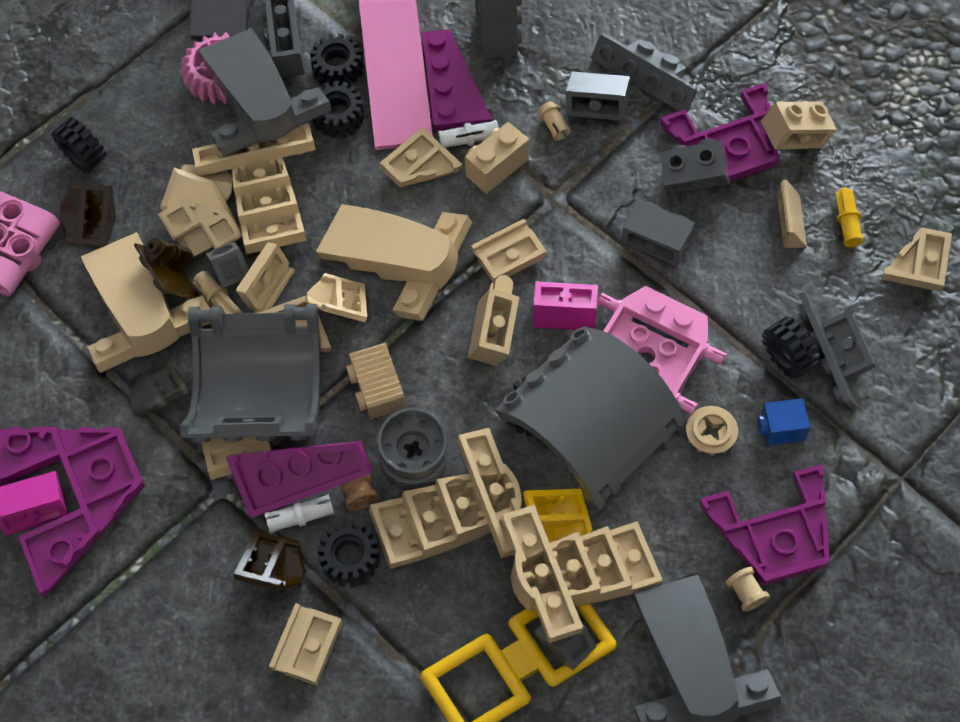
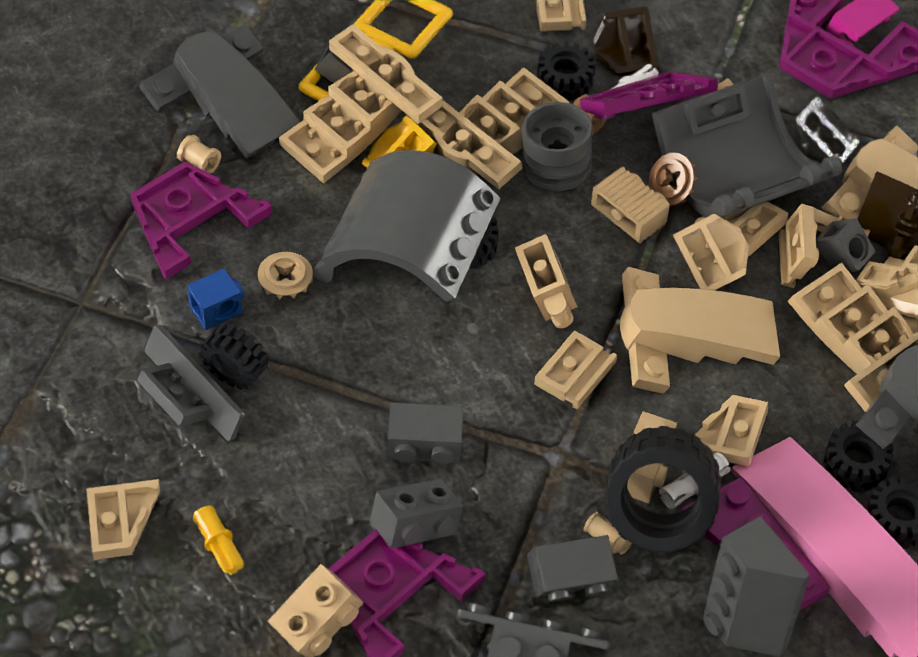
camera: 150 degrees right, 10 degrees down
dark pink hinge [533,281,598,330] -> none
bright pink piece [597,286,727,416] -> none
tan slope [777,180,807,248] -> none
none -> black tyre [604,426,721,553]
none -> medium nougat gear [649,153,698,207]

